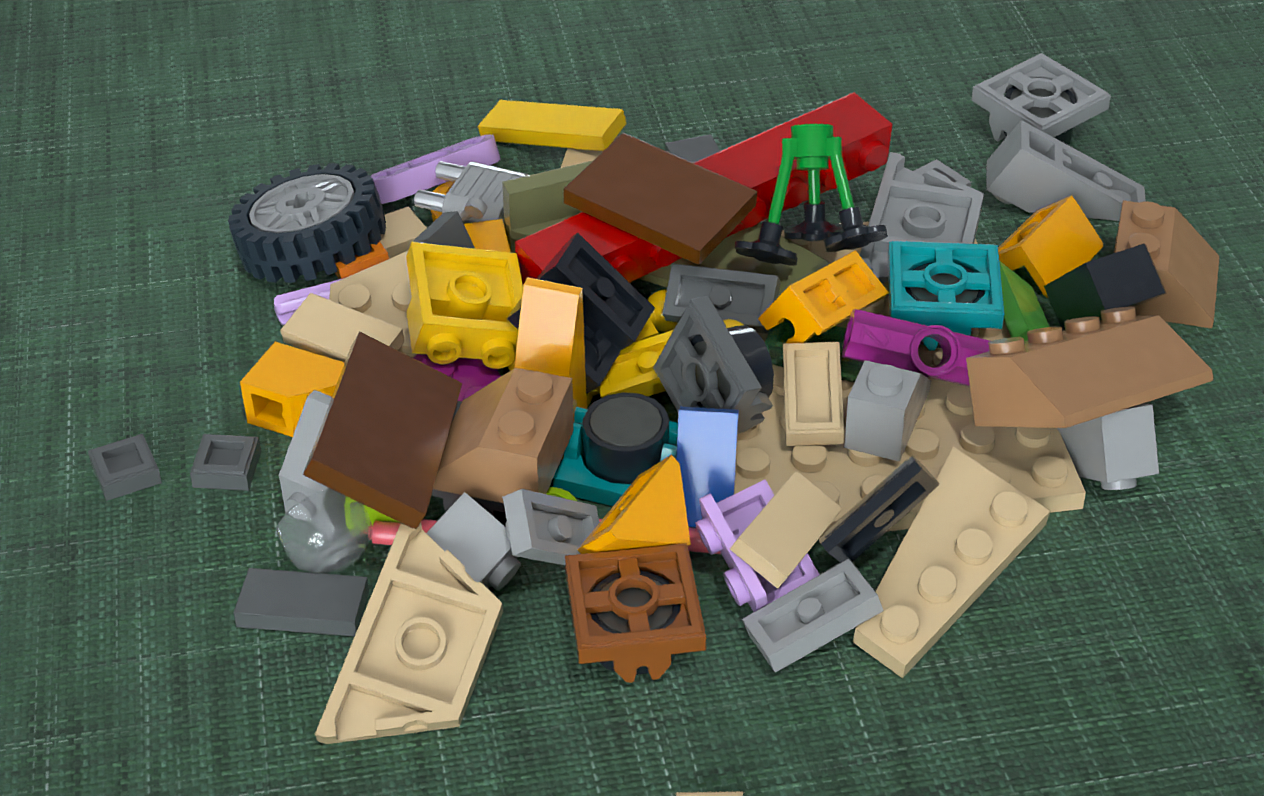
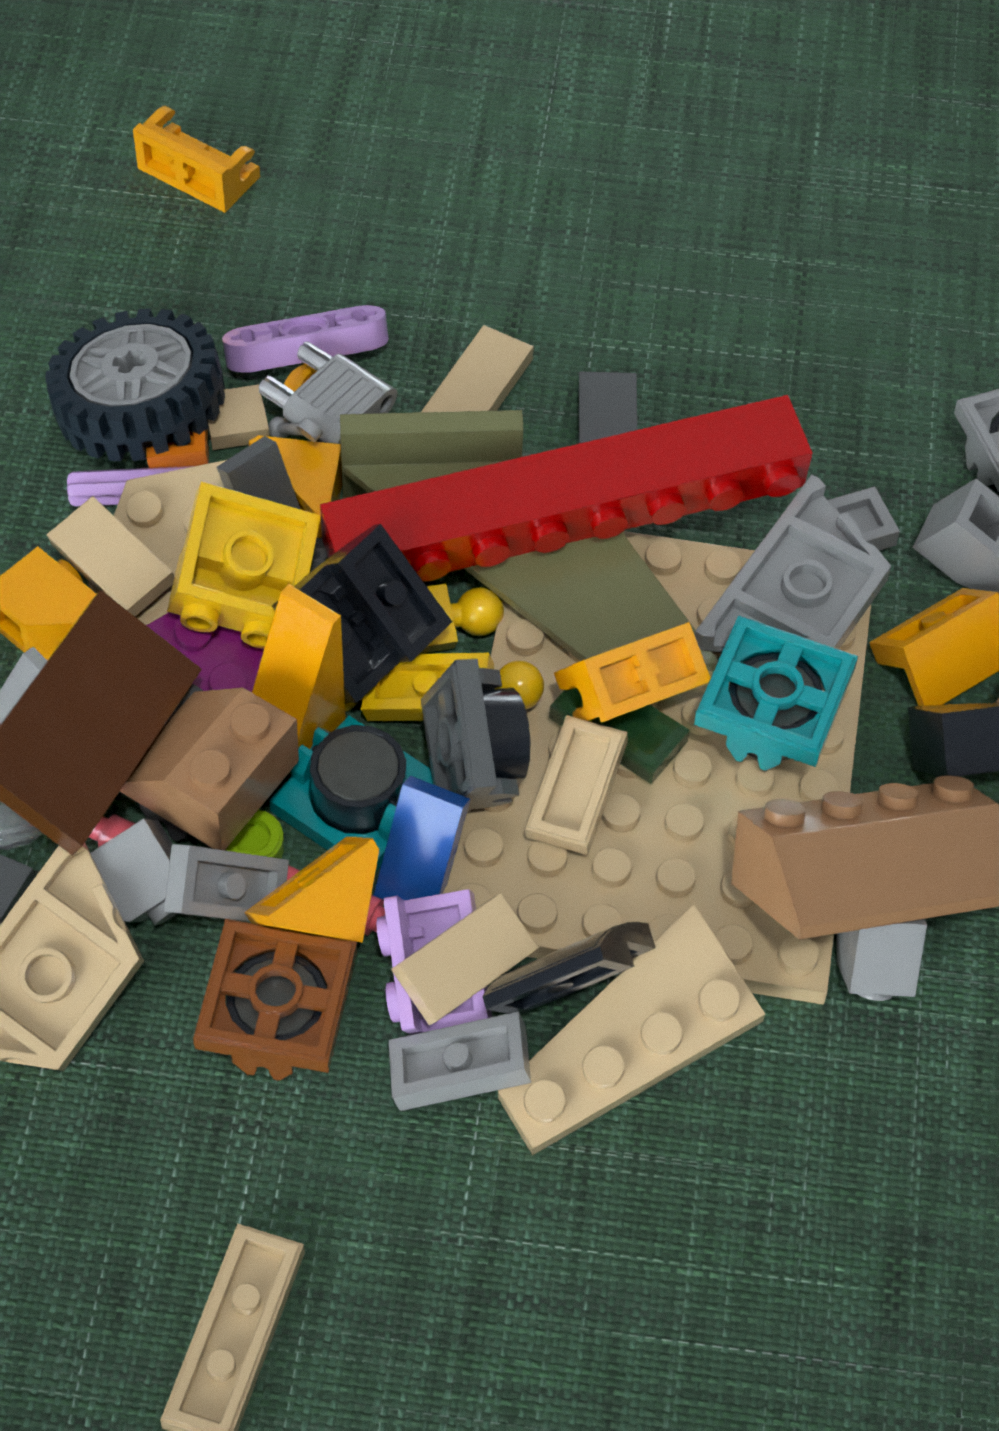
camera: 15 degrees right, 15 degrees up
yellow tile [478,100,627,151] -> none
reddish brown tile [563,133,757,265] -> none
dark grey plate [662,263,781,334] -> none
plant [734,124,888,266] -> none
magenta piece [842,309,990,387] -> none
light grey slope [844,360,931,462] -> none
bright green tile [999,261,1050,342] -> none
none -> light orange hinge [133,106,260,213]

